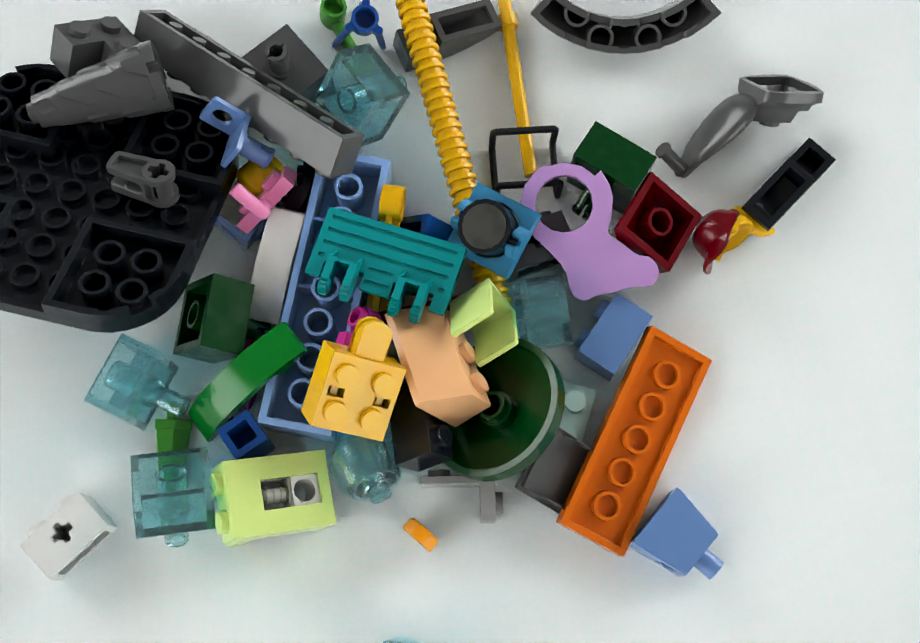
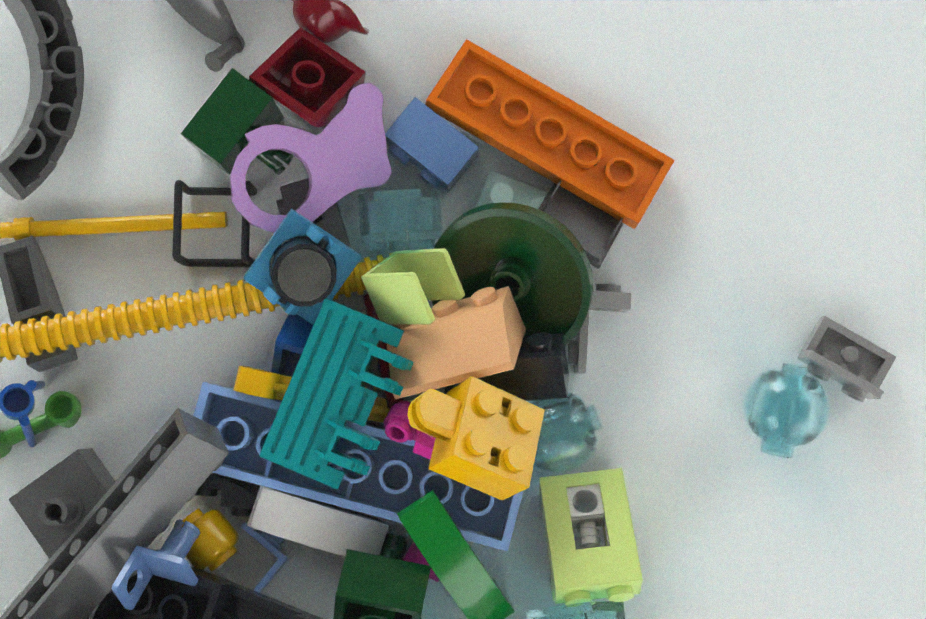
camera: 85 degrees left, 10 degrees up
blue brick [216,409,276,460] -> none
bright pink plate [229,165,297,234] -> none
clear light blue brick [314,43,411,146] -> none
light orange tile [402,518,438,552] -> none
medium blue torso [629,487,724,580] -> none

